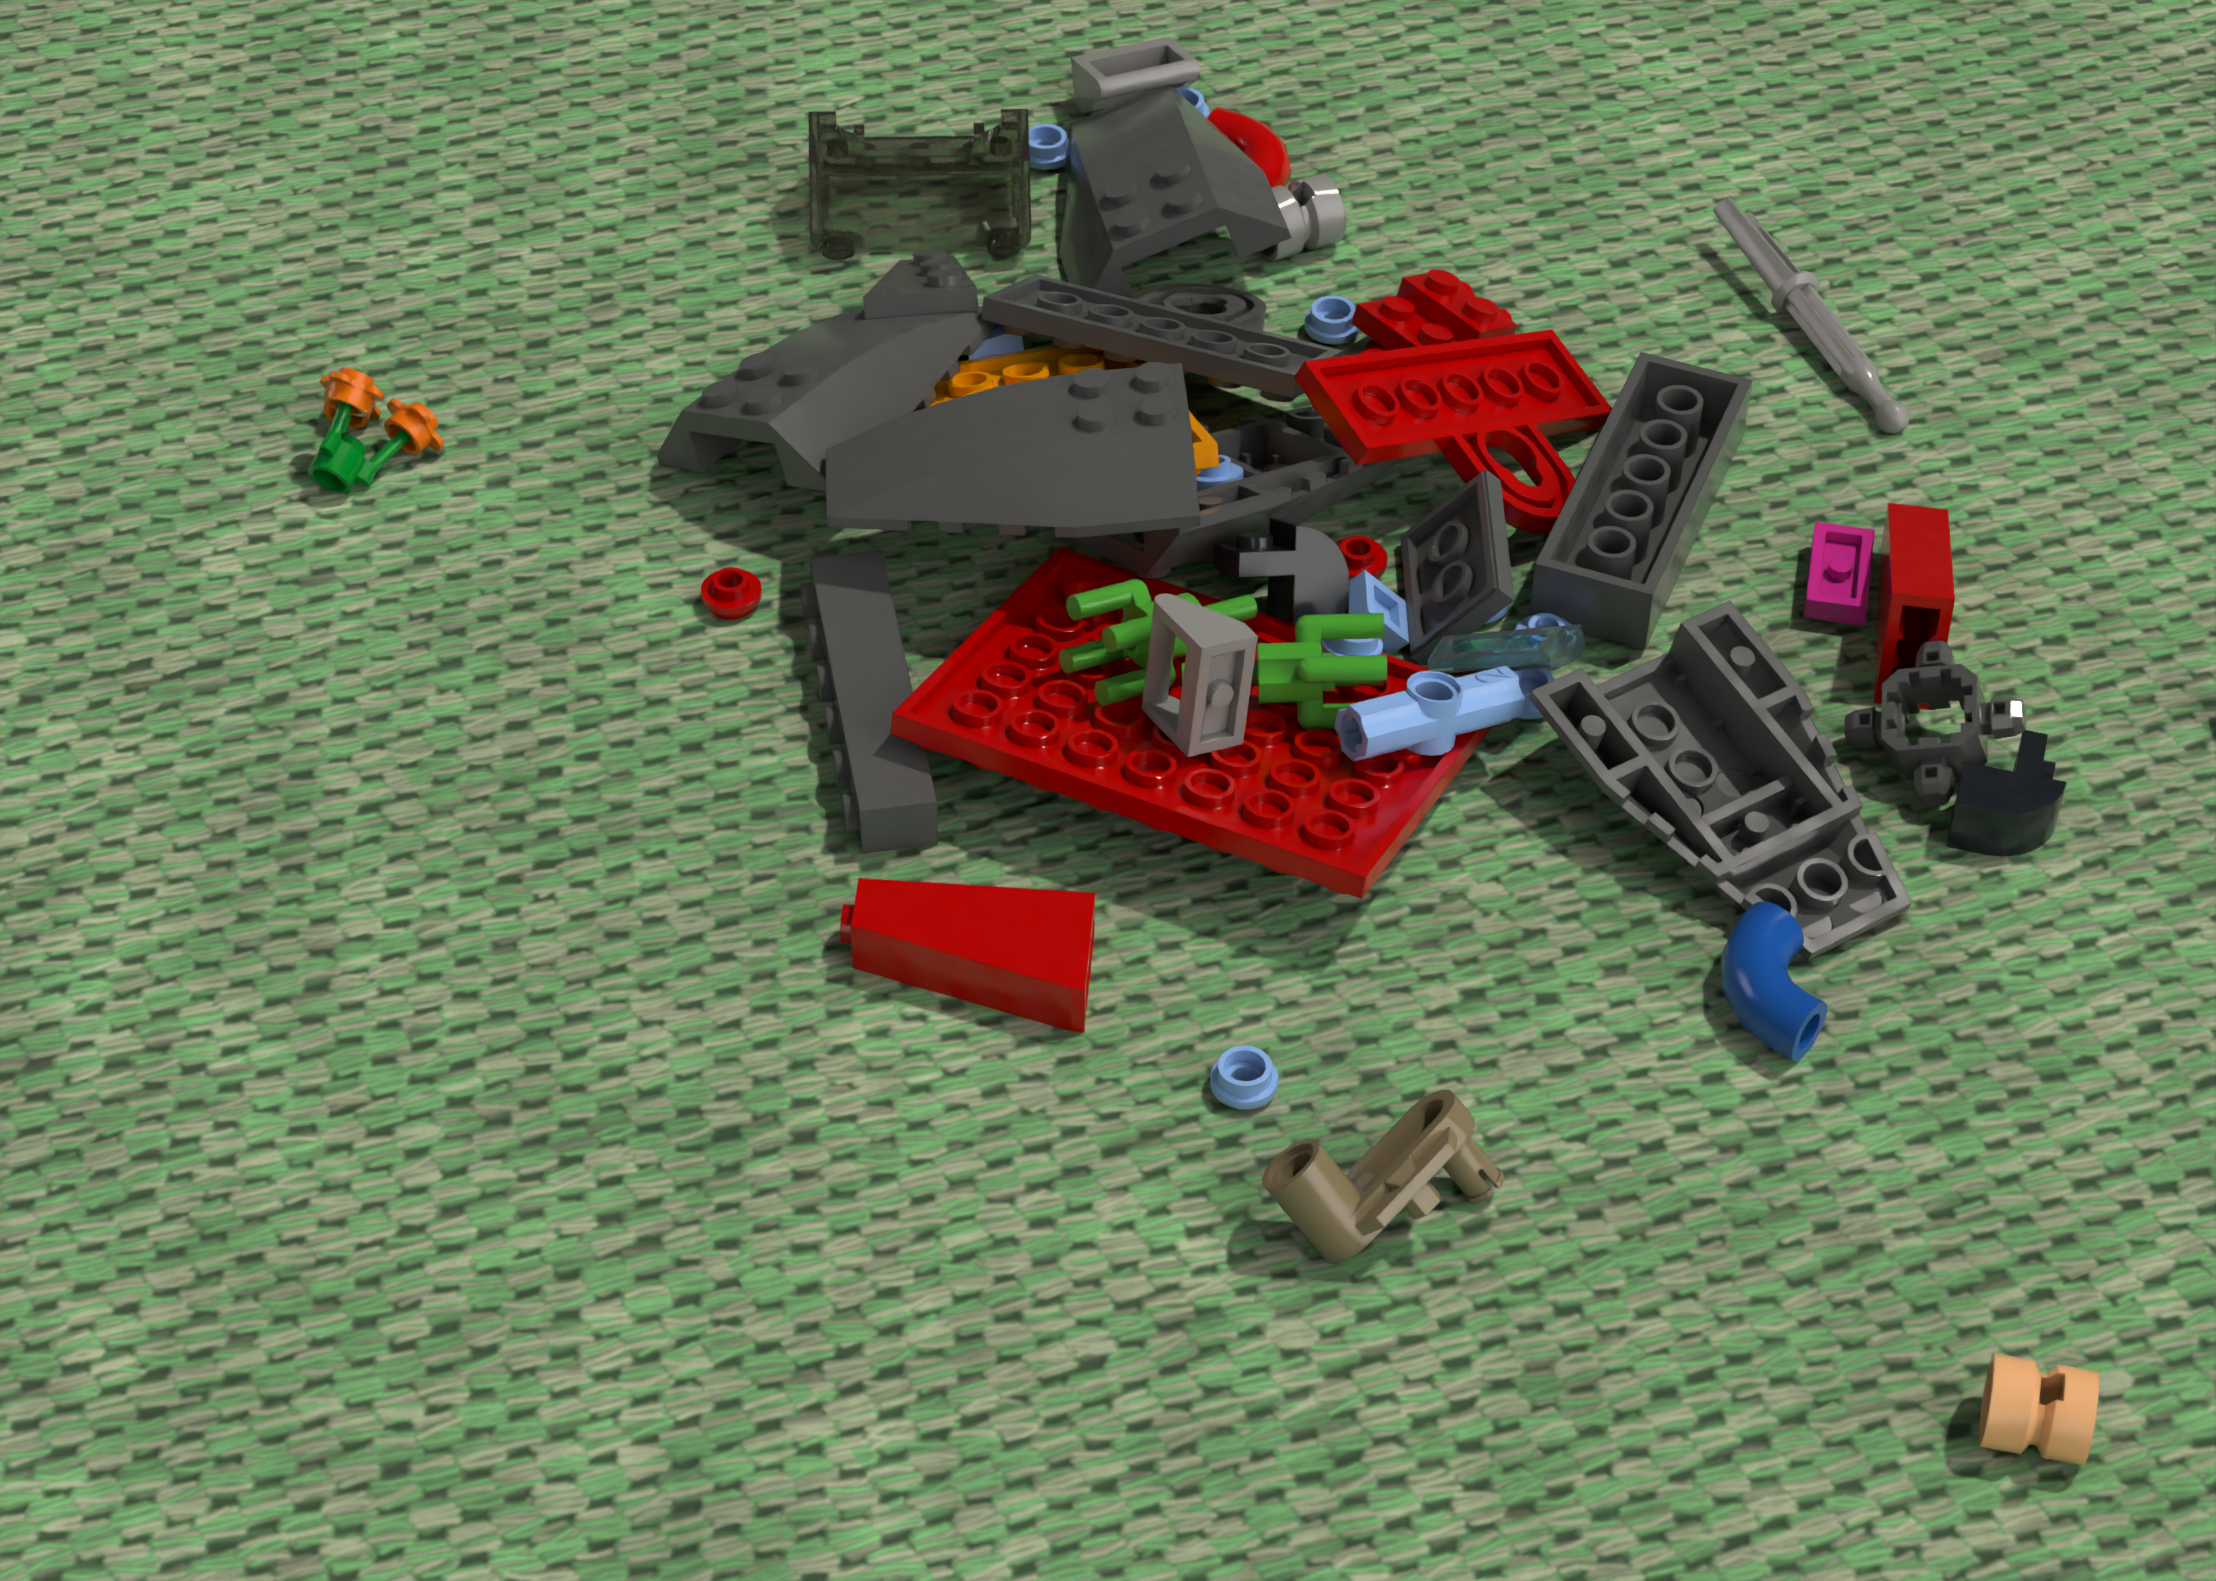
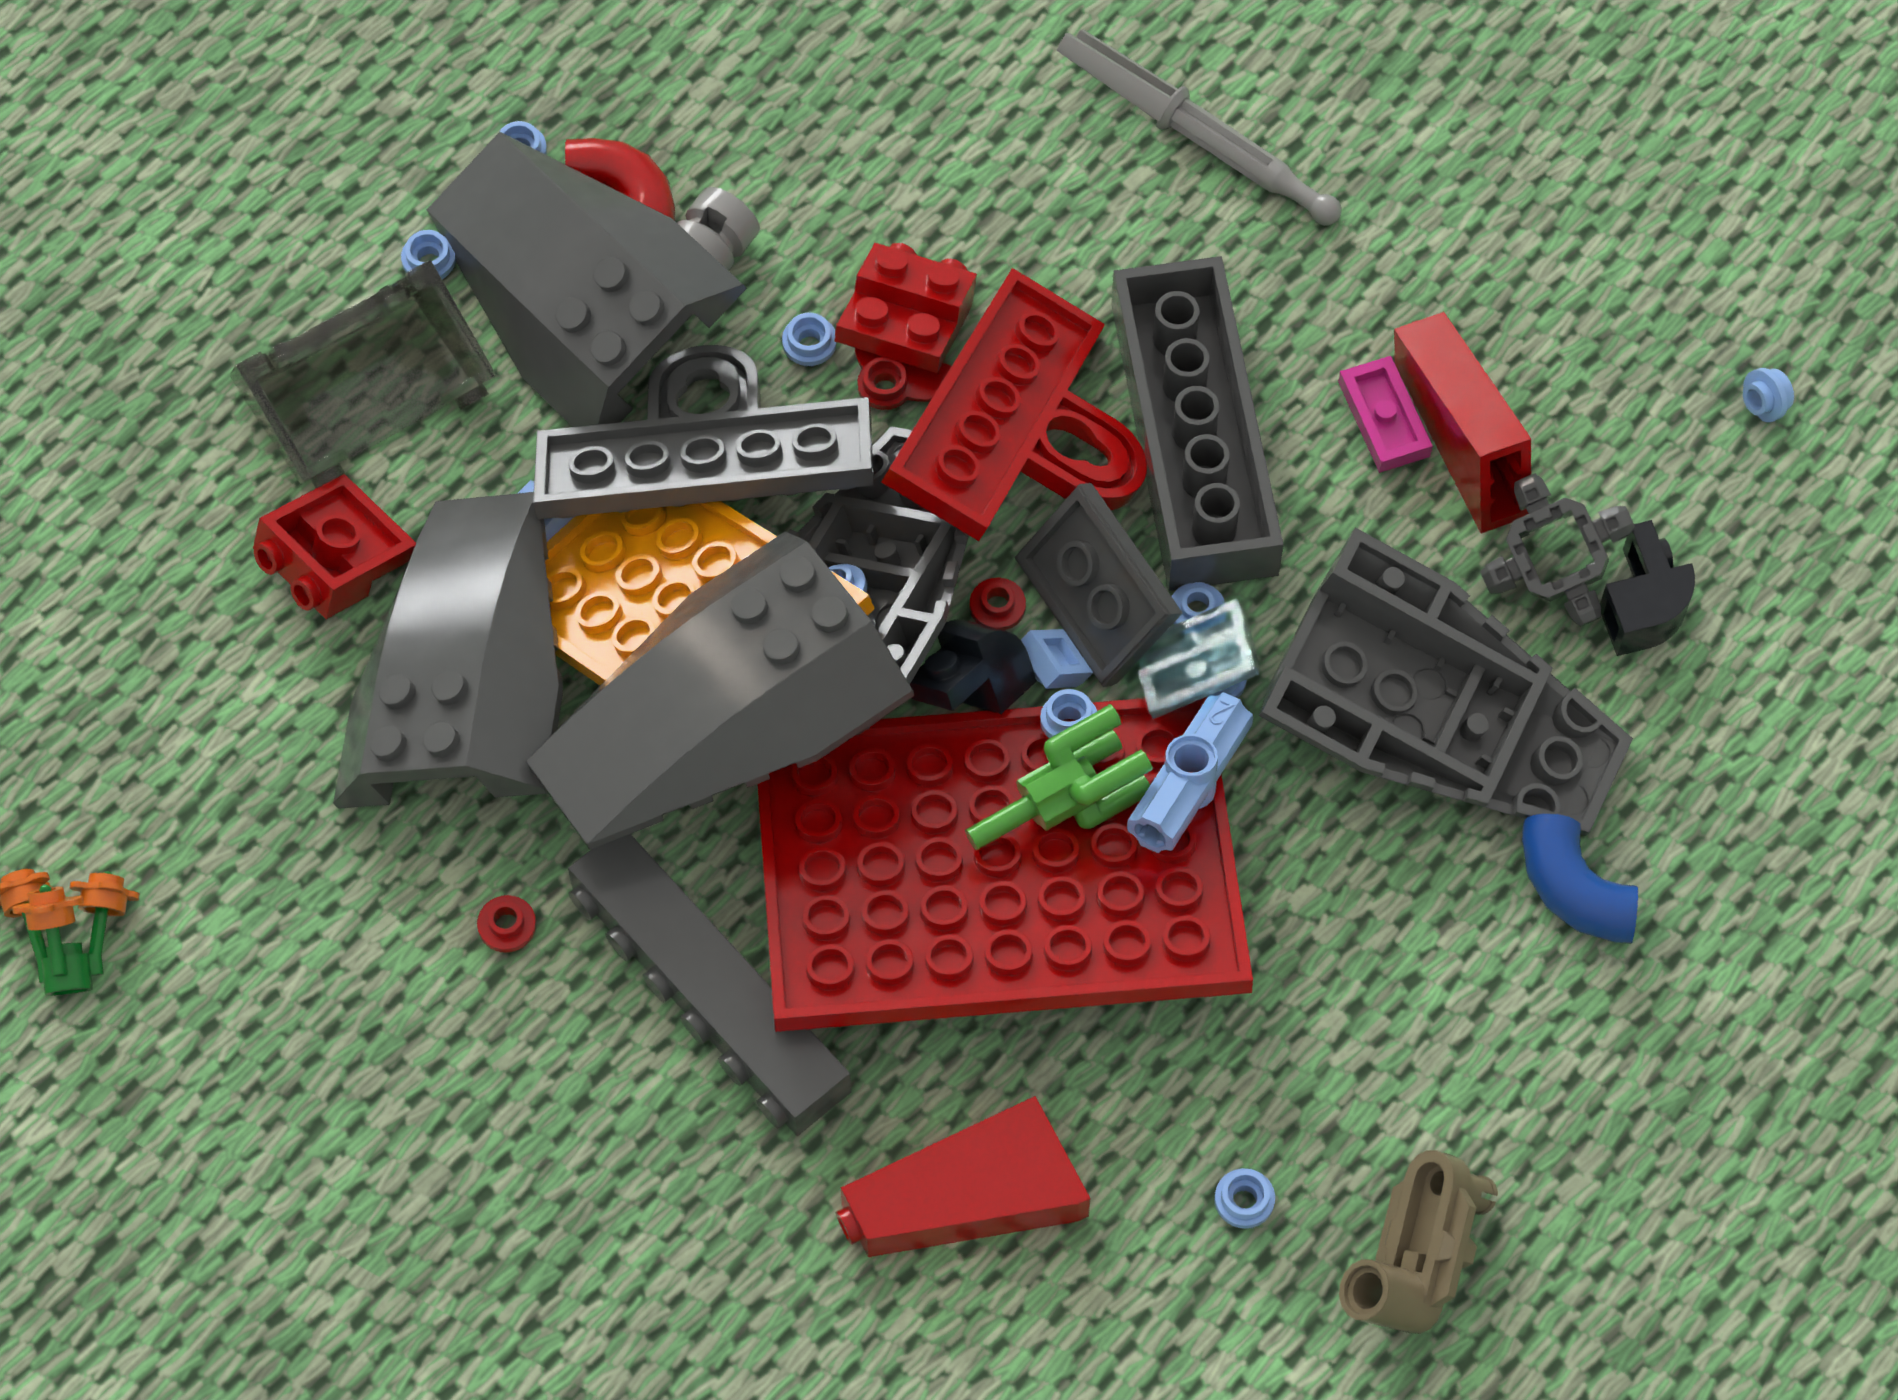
camera: 30 degrees left, 20 degrees up
dark grey wing [863,249,978,320] -> none
bright green plant [1059,579,1258,706] -> none
light grey tile [1071,37,1200,114] -> none
light grey tile [1141,593,1258,757] -> none
none -> red plate [253,474,416,619]

